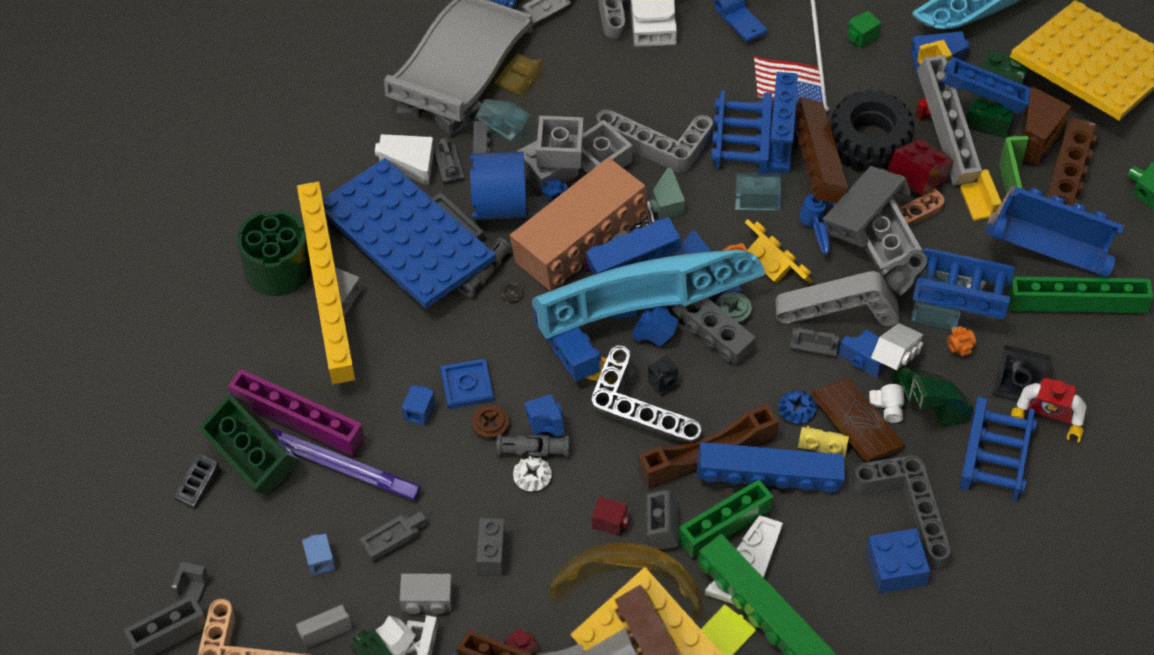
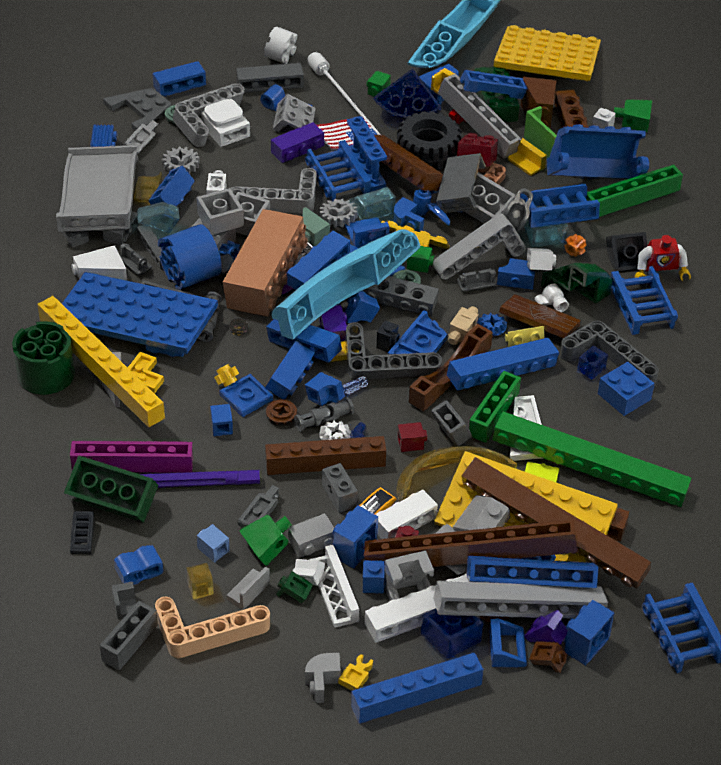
camera: 30 degrees left, 10 degrees down
none -> blue brick [114,545,163,585]
none -> yellow plate [128,352,164,394]
none -> blue brick [148,165,195,217]
none -> light grey gear [162,146,200,174]
none -> clear yellow brick [186,563,213,599]
none -> white piece [206,170,227,194]
none -> yellow gear [214,364,239,387]
none -> green torso [240,515,292,566]
none -> blue brick [265,341,315,400]
none -> reddish brown brick [265,436,387,475]
none -> dark purple brick [271,122,324,163]
none -> light grey bracket [273,94,316,132]
none -> dark purple brick [319,305,348,342]
none -> light grey gear [320,199,358,227]
none -> blue brick [333,505,378,569]
none -> clear blue axle [342,376,368,396]
none -> blue bracket [345,217,389,248]
none -> clear blue arm [350,422,367,438]
none -> slope [359,487,396,515]
none -> clear blue brick [373,68,443,119]
none -> white brick [376,490,438,539]
none -> blue wing [388,310,448,355]
none -> blue brick [393,197,424,232]
none -> green brick [407,246,435,273]
none -> tan piece [448,306,479,345]
none -> clear blue brick [577,346,608,379]
none -> white brick [592,108,615,129]

